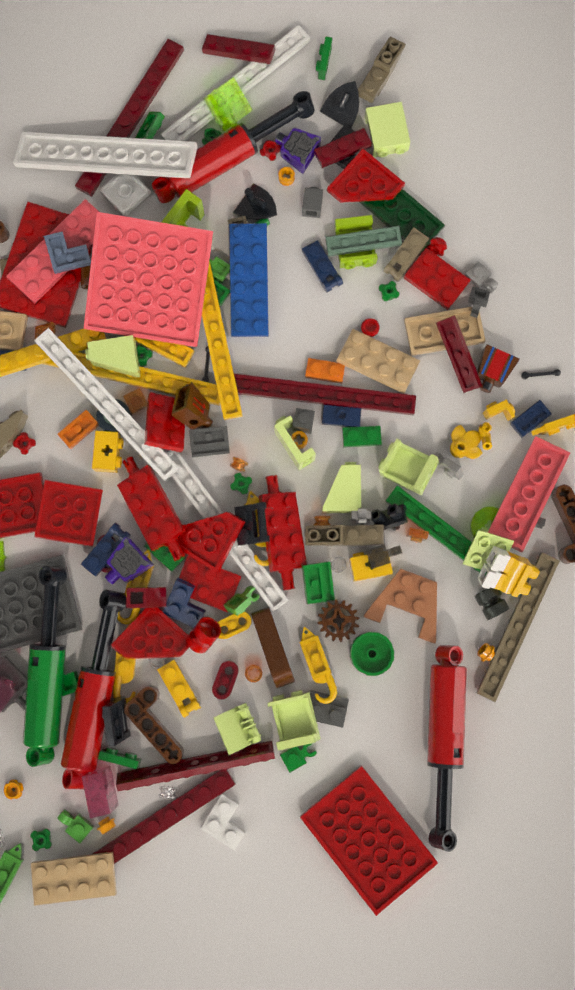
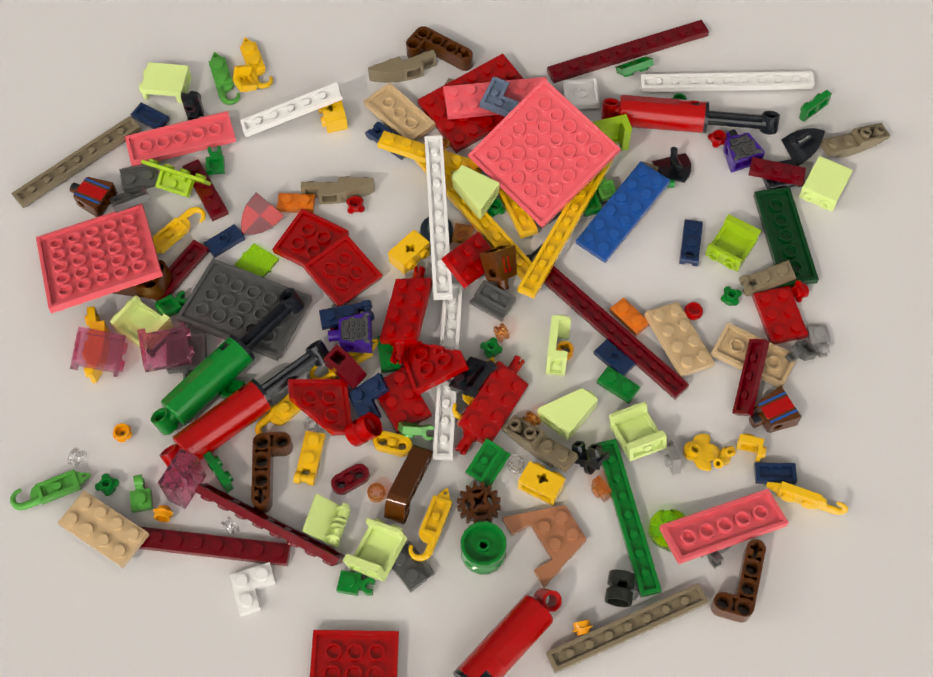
camera: 40 degrees right, 20 degrees down
white plate [13,132,198,178] -> none
orange plate [57,410,99,449] -> none
black plate [102,696,131,746] -> none
dark red plate [202,34,276,64] -> none
clear neon green plate [203,77,253,131] -> none
light orange bush [278,167,295,186] -> none
dark grey brick [293,408,315,434] -> none
dark grey brick [302,187,323,218] -> none
sand green tile [325,226,402,257] -> none
red plate [327,149,405,203] -> none
light grey plate [351,508,371,524] -> none
clear smoke plate [366,544,402,569] -> none
yellowish green hinge [462,527,514,570] -> none
hips [477,546,540,597] -> none
black hinge [521,369,561,380] -> none

